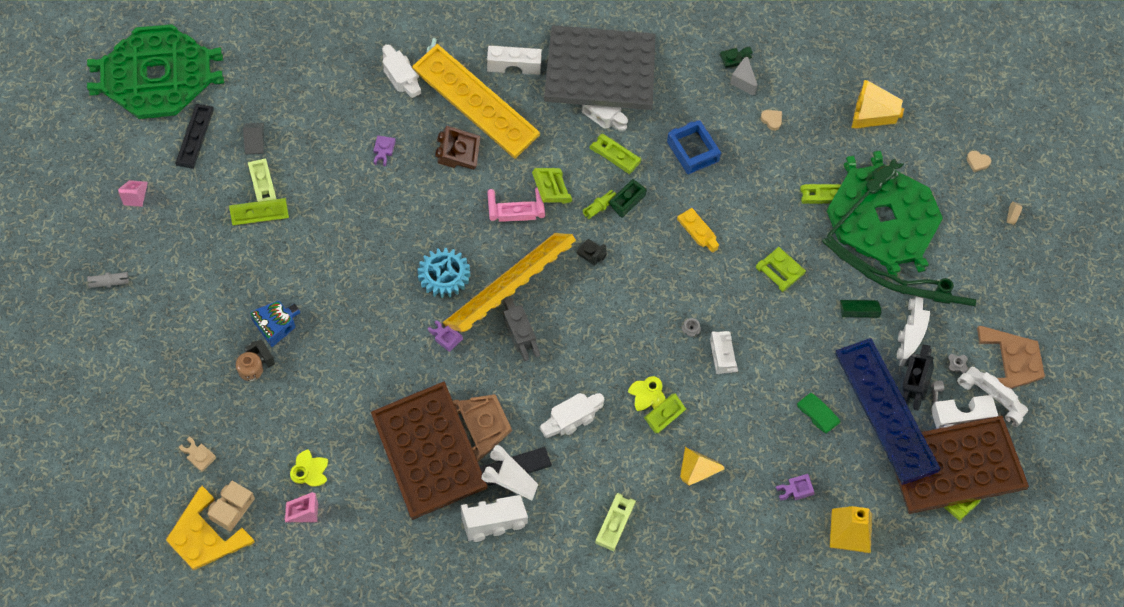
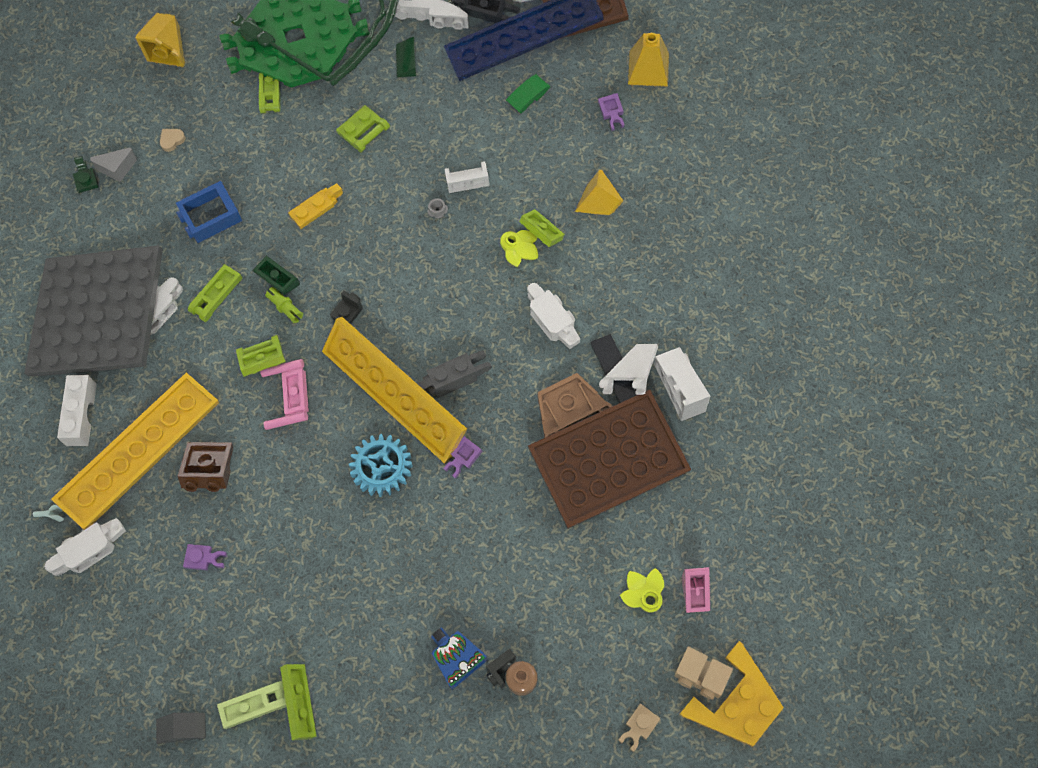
camera: 85 degrees left, 5 degrees up
yellowish green plate [595,493,636,551] -> none

